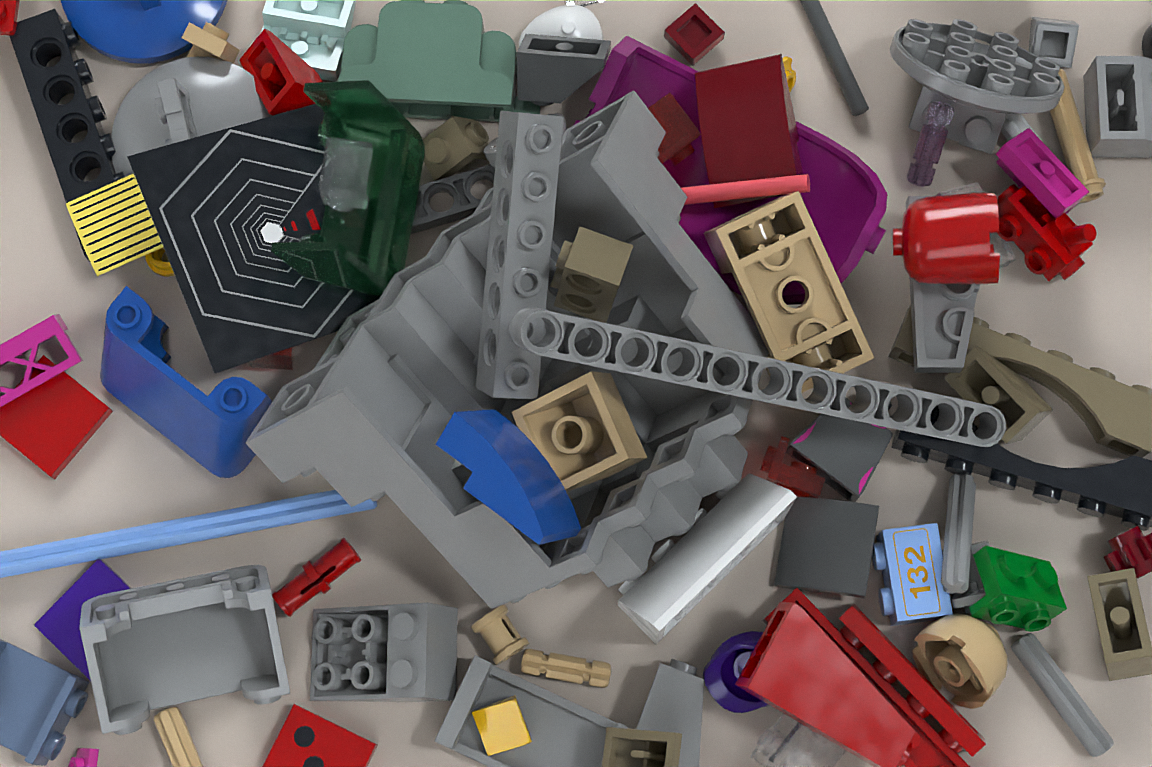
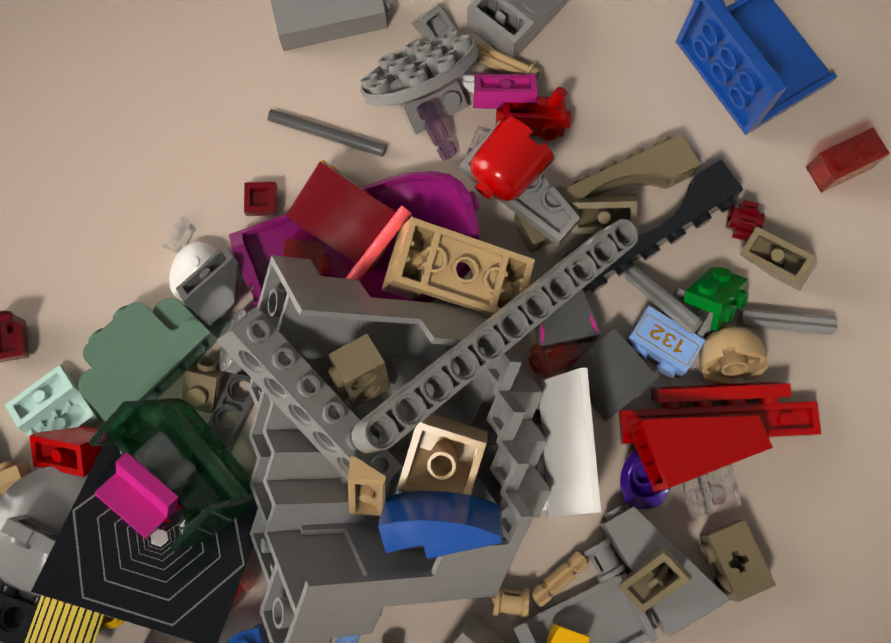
camera: 55 degrees left, 0 degrees up
none -> dark pink panel [94,452,178,540]
none -> tan slope [348,456,386,516]
none -> light grey bush [583,538,626,583]

